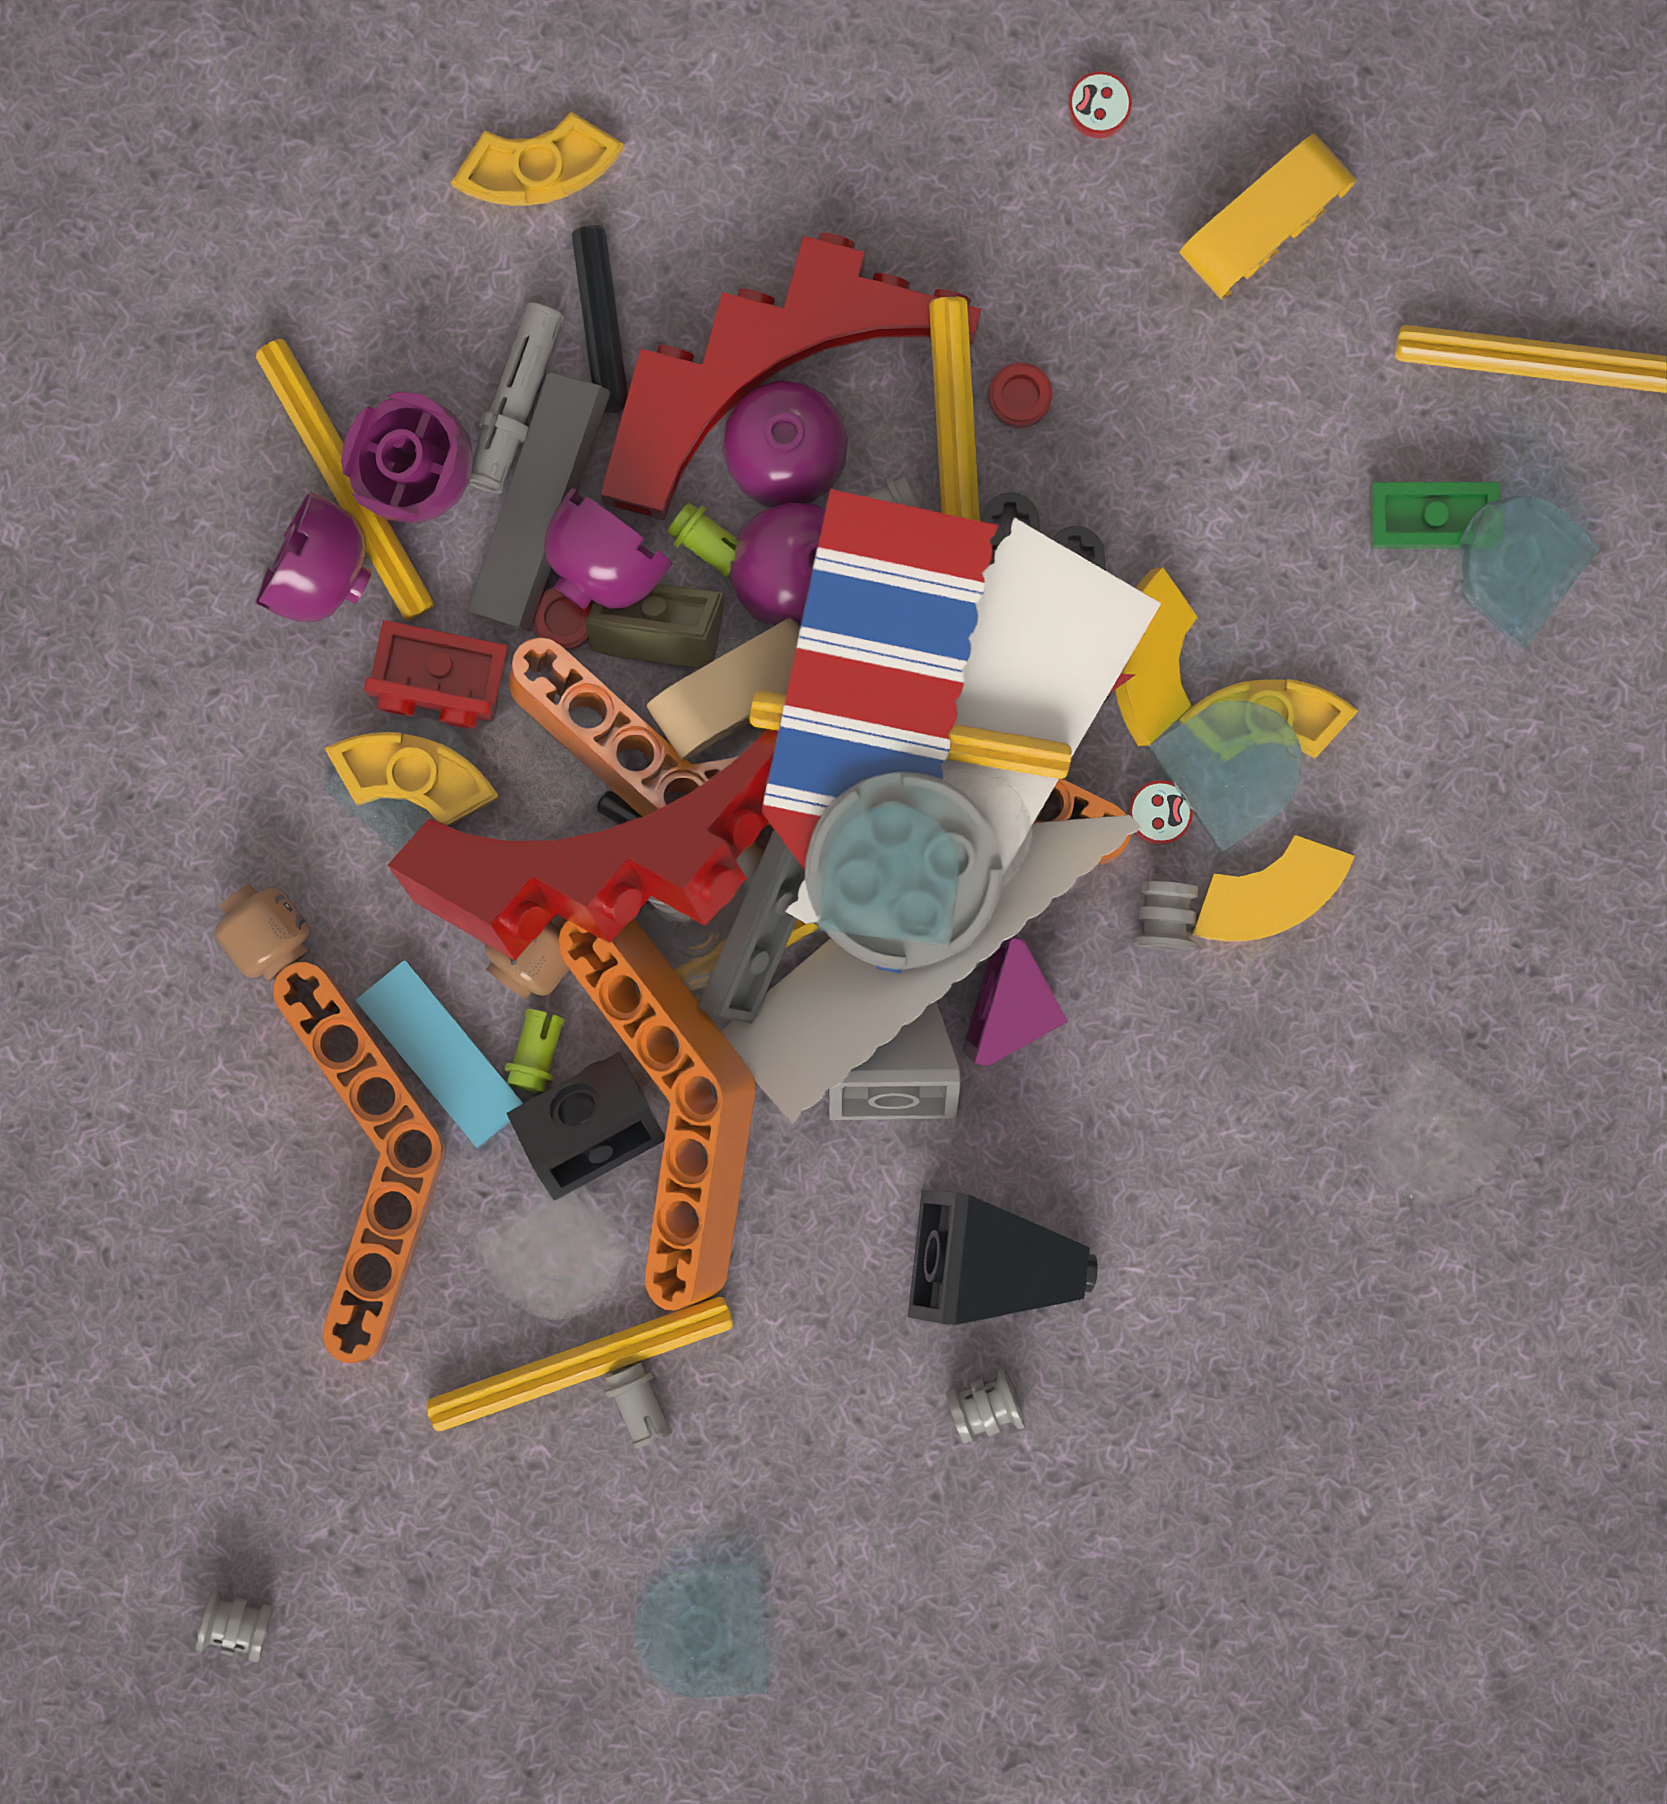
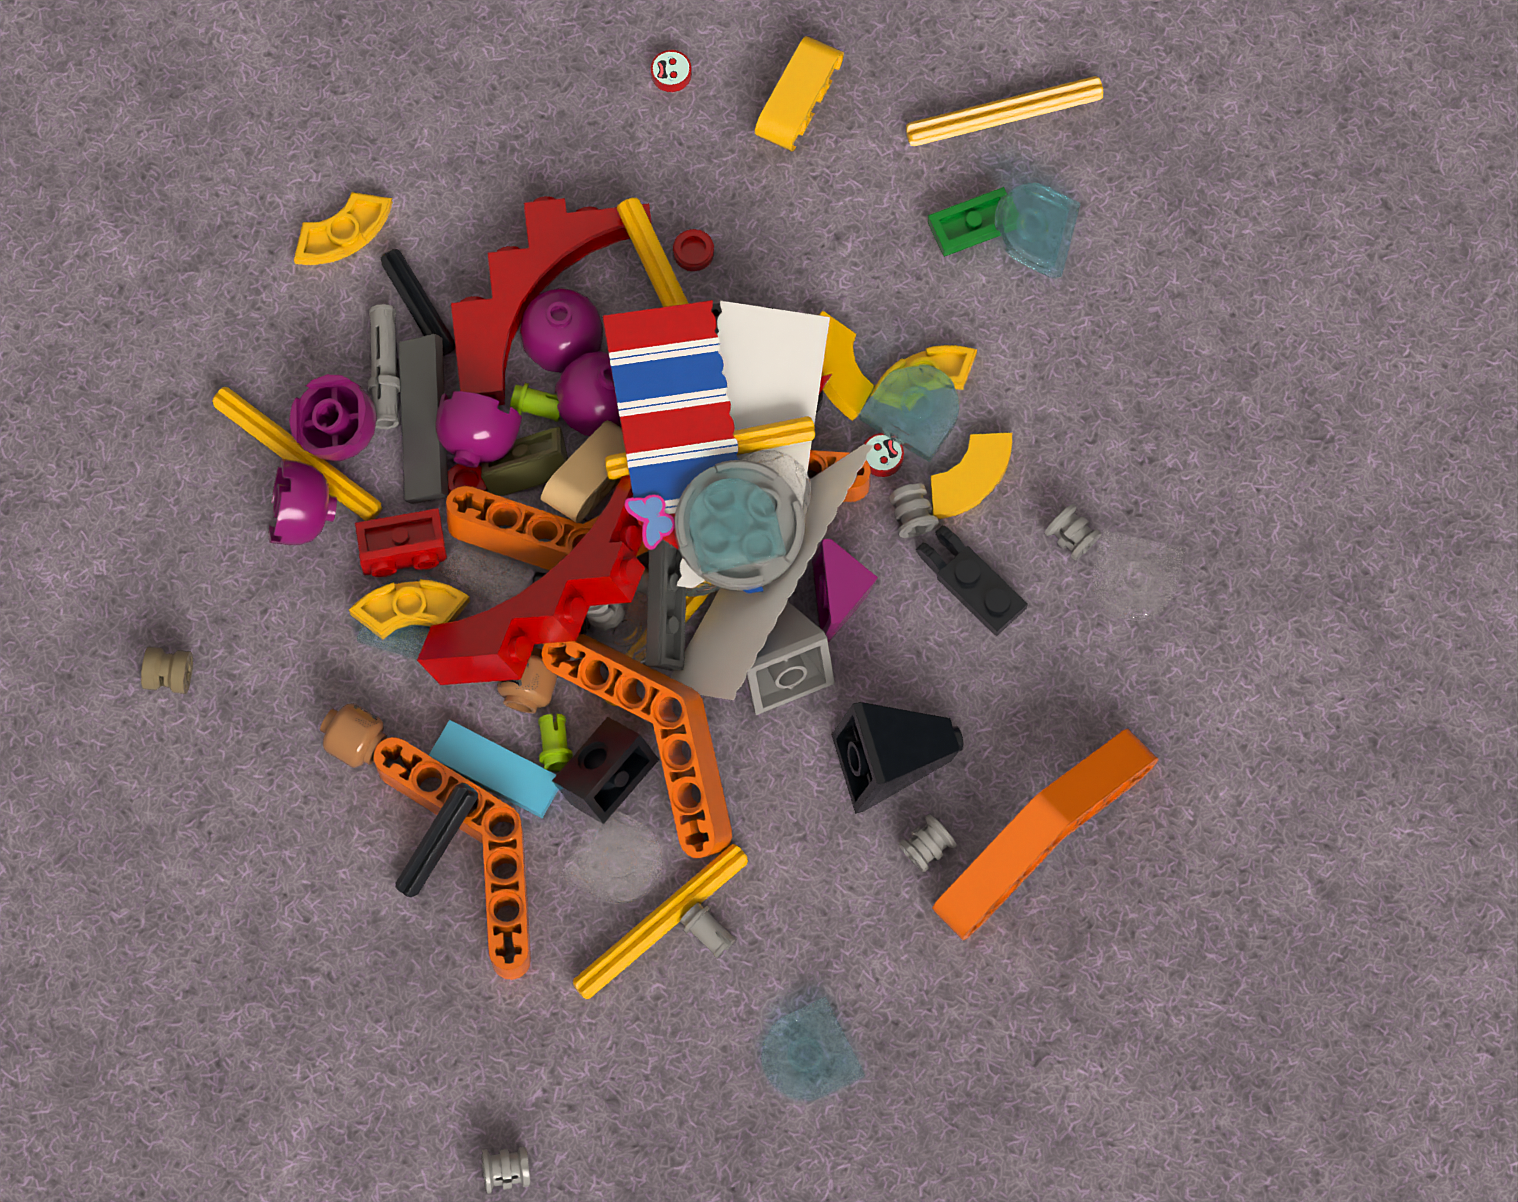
camera: 20 degrees left, 15 degrees down
none -> dark tan wheel [141,646,193,694]
none -> black axle [395,783,478,898]
none -> medium blue sticker [625,495,674,550]
none -> black hinge [916,525,1028,636]
none -> orange beam [932,728,1158,941]
none -> light grey bush [1044,503,1101,561]

